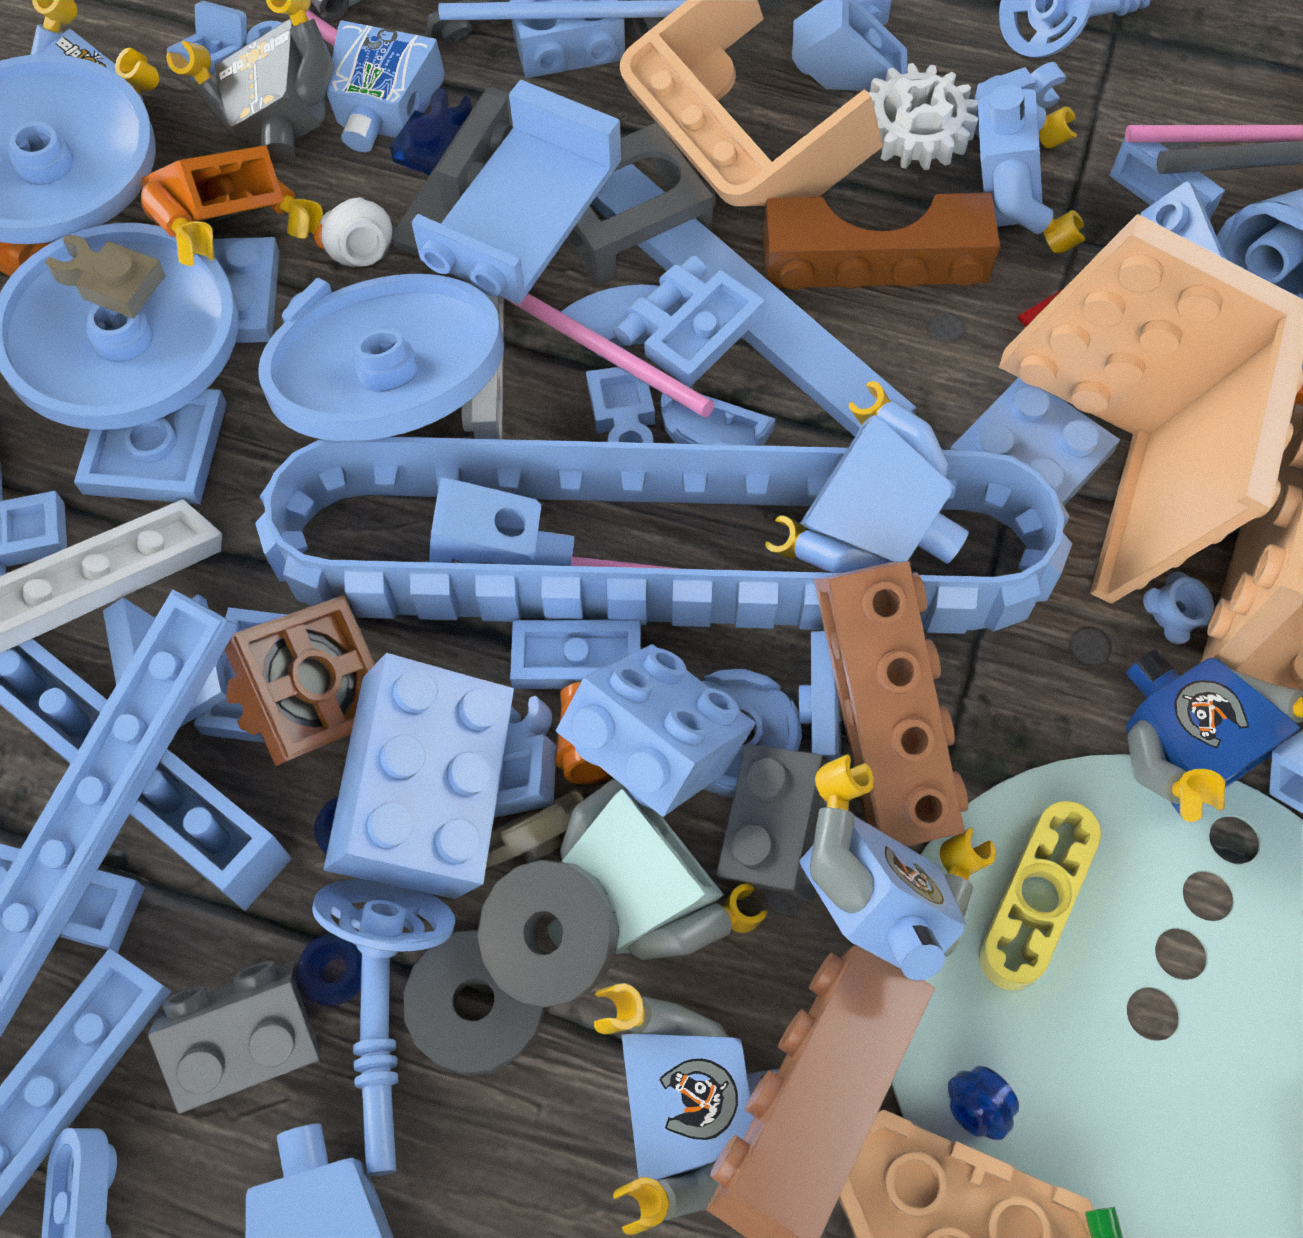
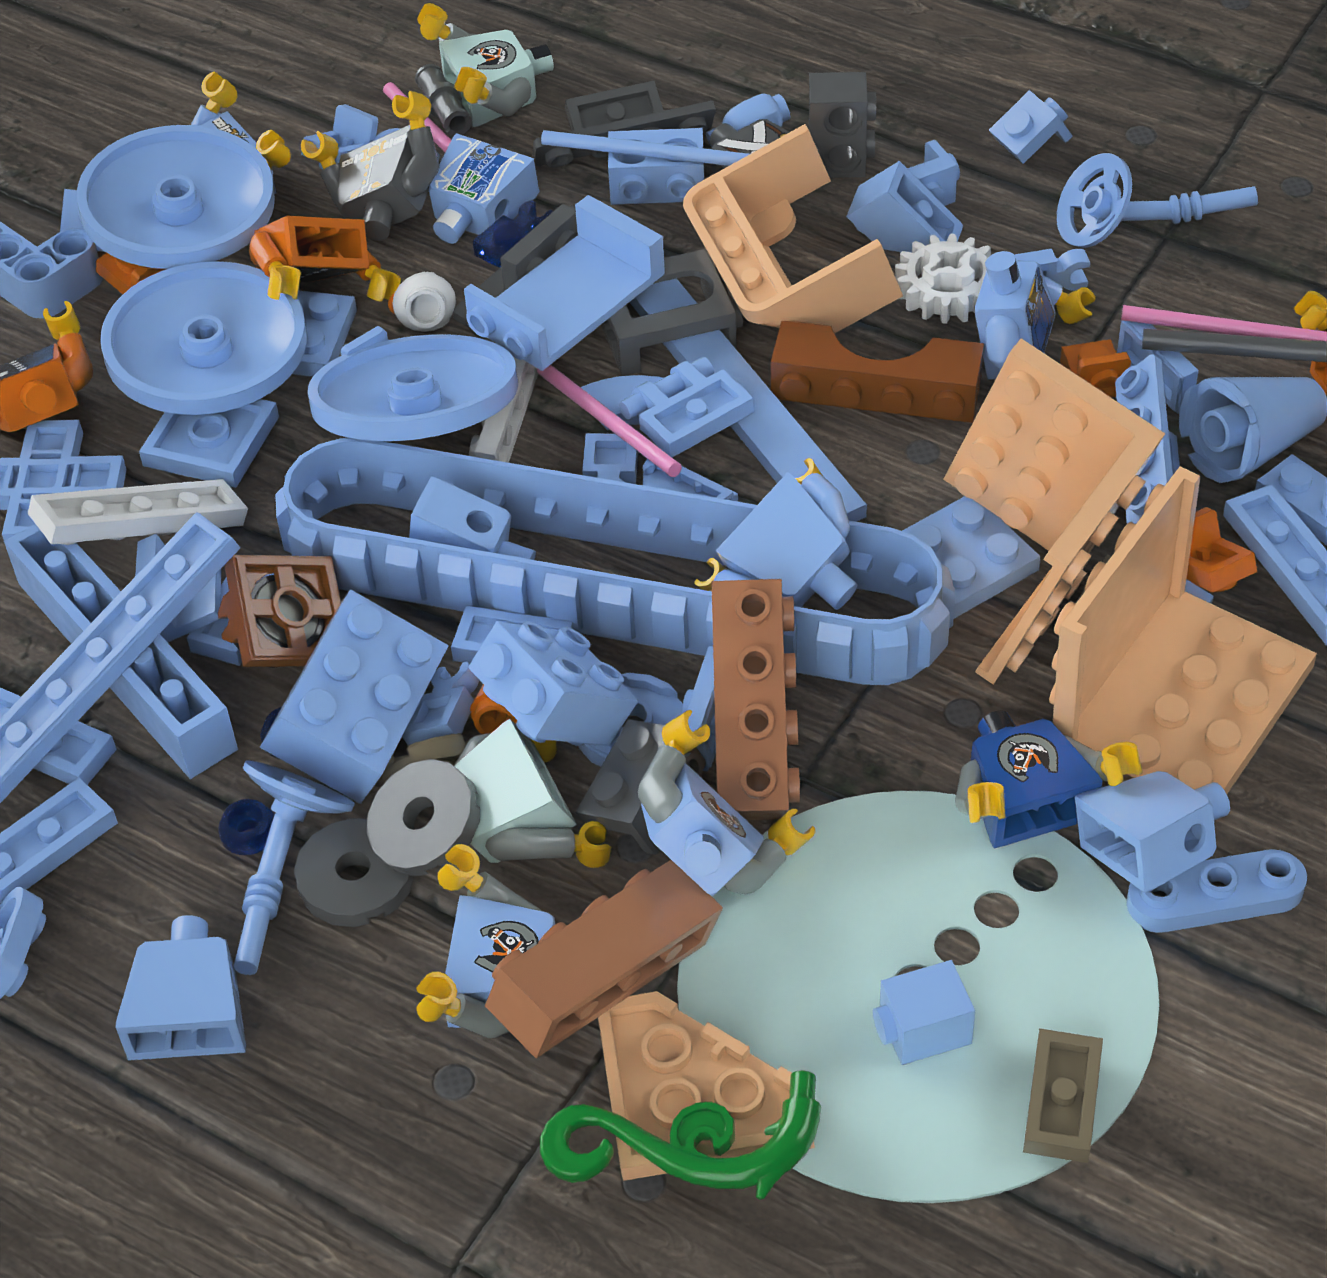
camera: 15 degrees right, 15 degrees down
dark tan plate [45,235,166,319] -> none
bracket [148,961,321,1114] -> none
clear blue plate [948,1066,1019,1140] -> none
light yellow beam [979,801,1101,990] -> none
light blue plate [1143,572,1214,644] -> none
none -> light blue brick [873,960,975,1065]
none -> orange bracket [1060,339,1131,398]

